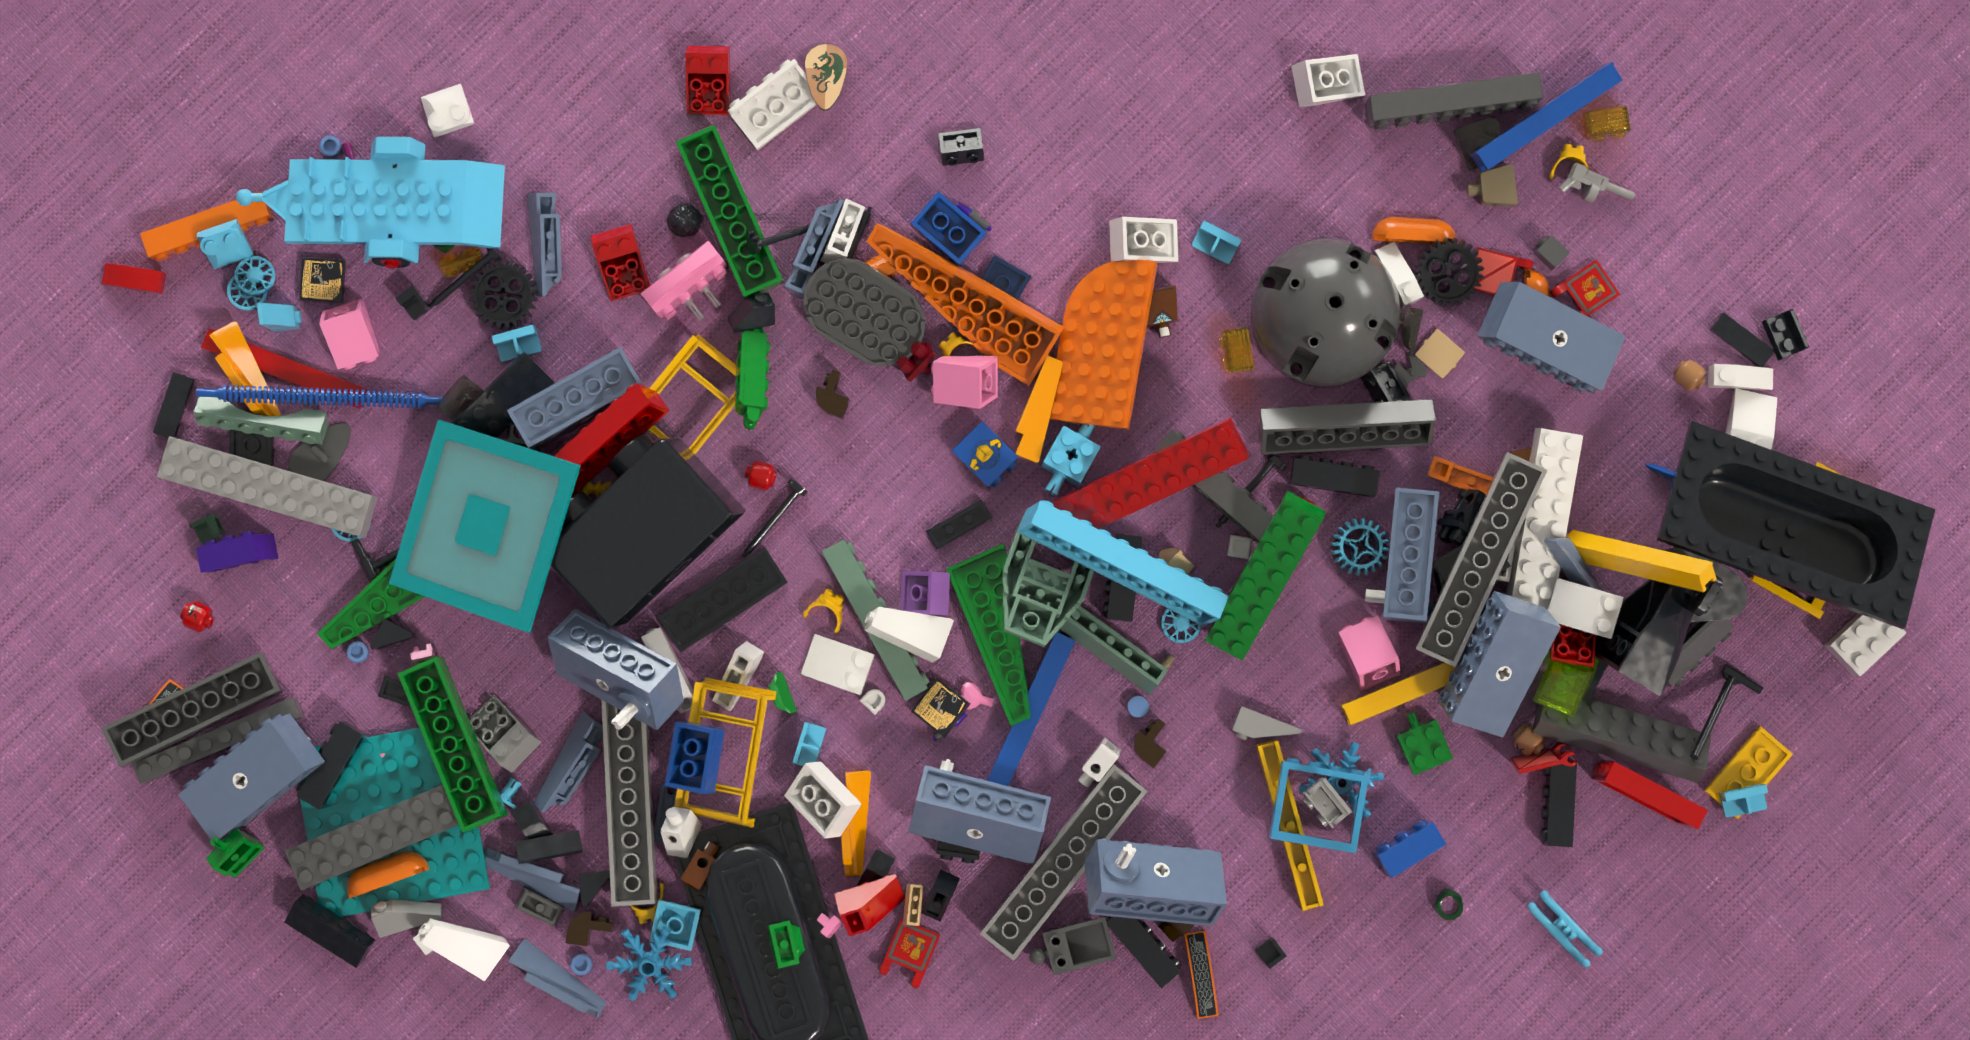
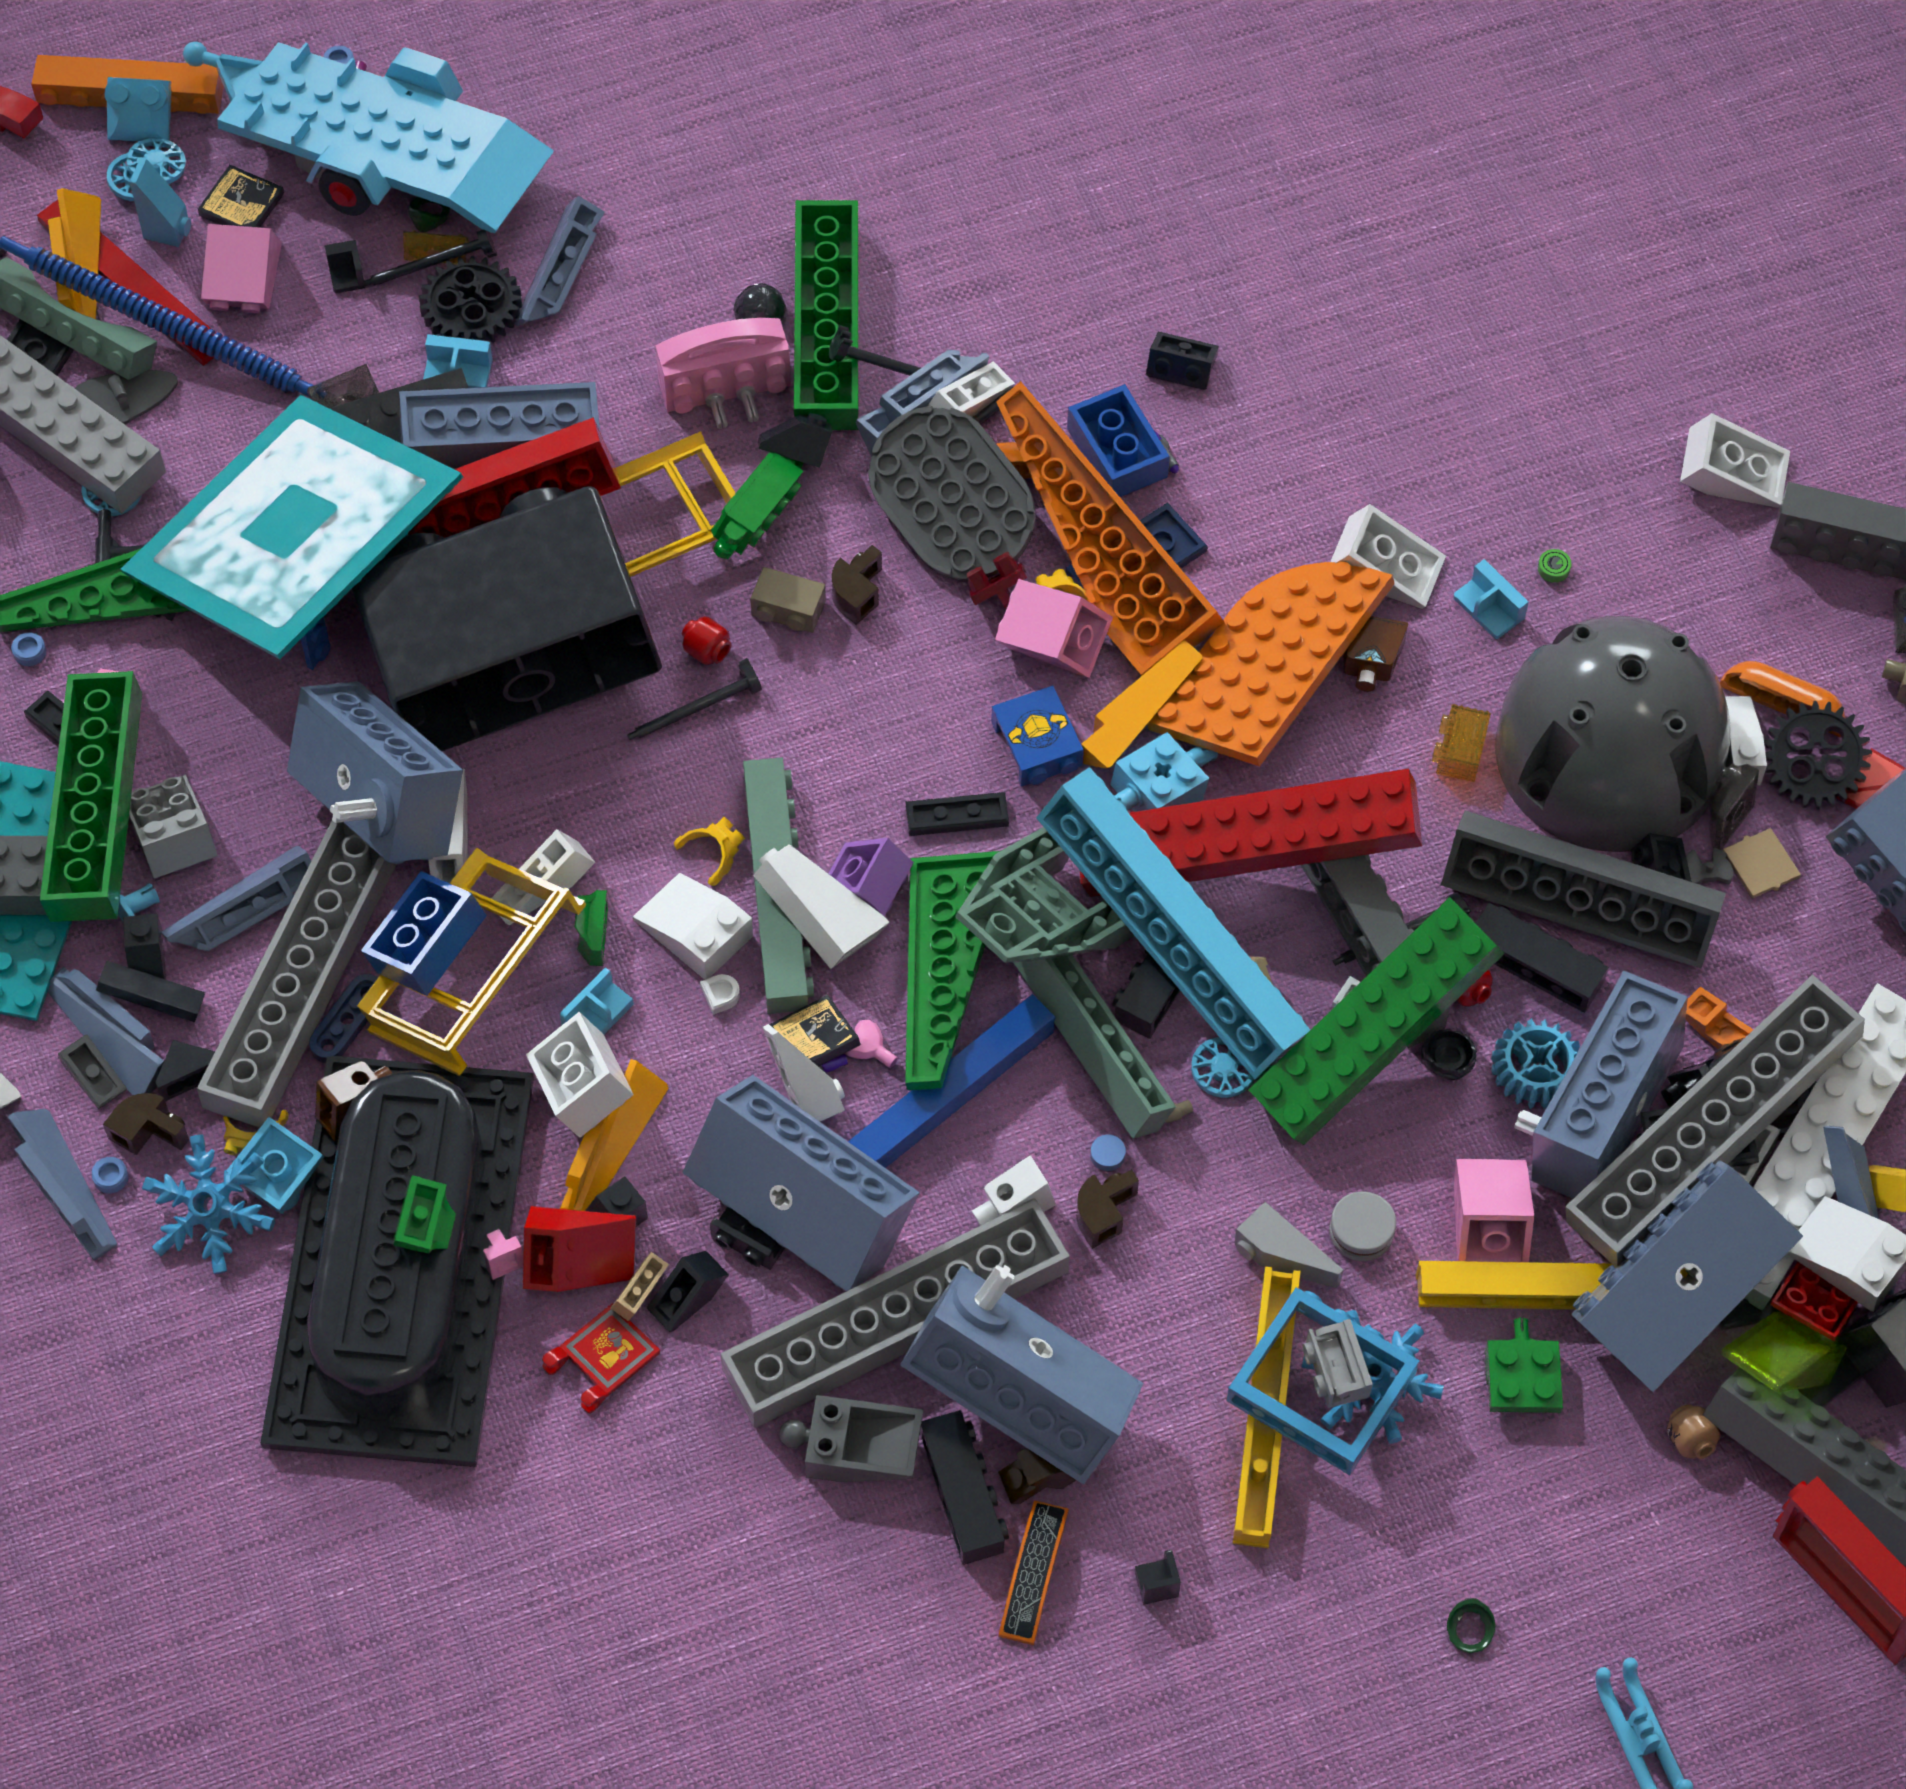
camera: 20 degrees right, 25 degrees down
black slope [370,619,416,650] -> none
white slope [421,84,475,137] -> none
red slope [591,224,651,301] -> none
black plate [657,547,788,653] -> none
white torso [661,807,702,858] -> none
red slope [685,46,730,115] -> none
white bracket [728,59,816,150] -> none
shield [805,44,847,111] -> none
blue brick [1372,819,1447,878] -> none
red flag [1510,742,1576,774] -> none
black brick [1540,760,1577,847] -> none
none -> dark tan brick [750,567,826,633]
none -> white slope [762,1024,845,1122]
none -> light grey head [1329,1191,1396,1261]
none -> black hair [1421,1028,1477,1080]
none -> bright green tile [1538,549,1571,582]

